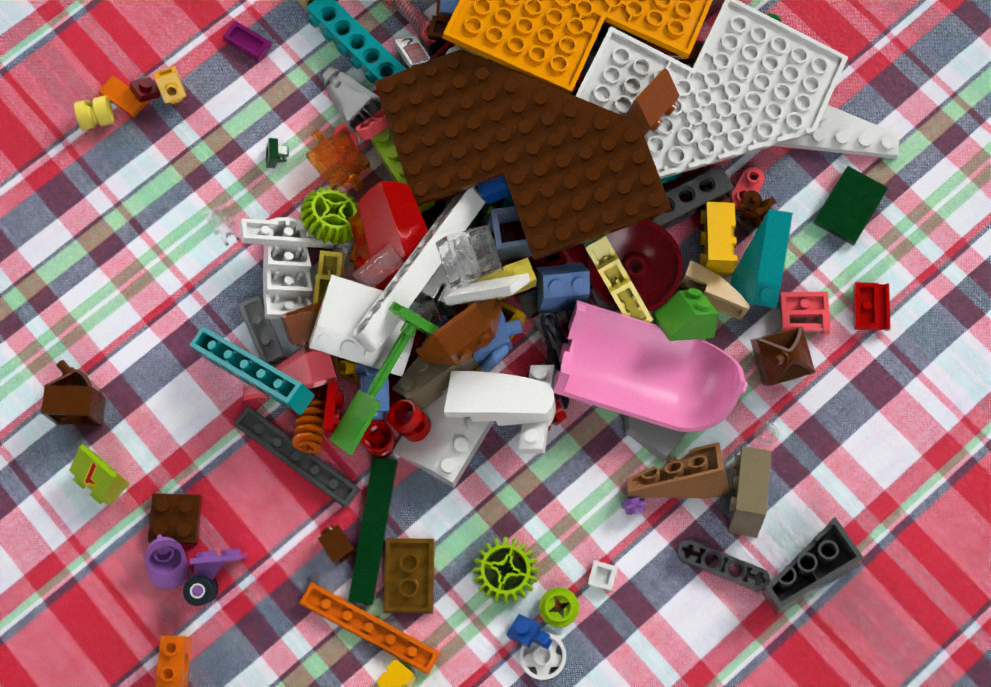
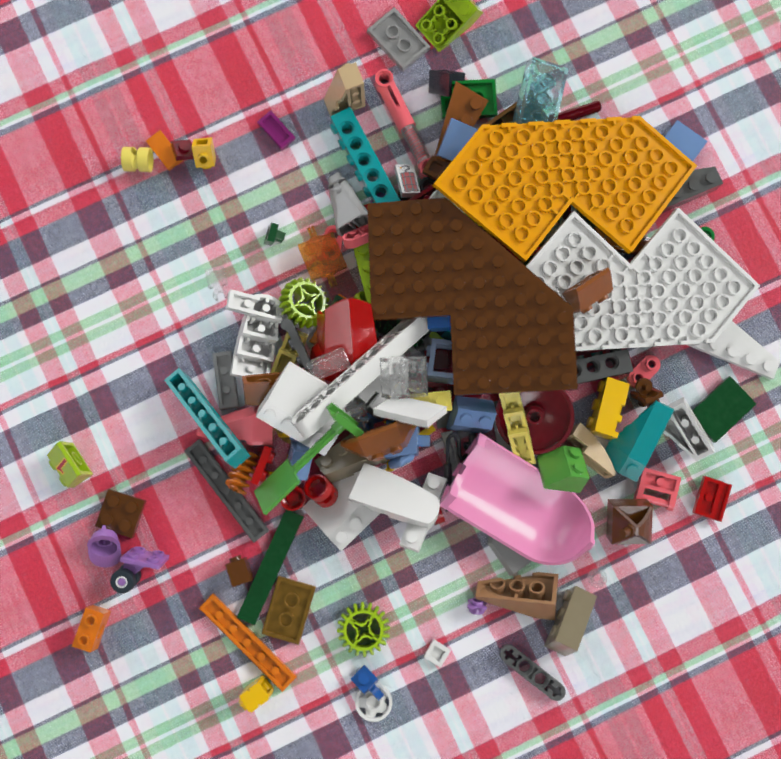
camera: 10 degrees right, 10 degrees up
reddish brown piece [41,360,106,426] -> none
lime gear [539,587,579,628] -> none
dark grey wedge [763,517,864,616] -> none
none -> dark grey plate [281,319,314,371]
none -> white wedge [663,397,714,461]

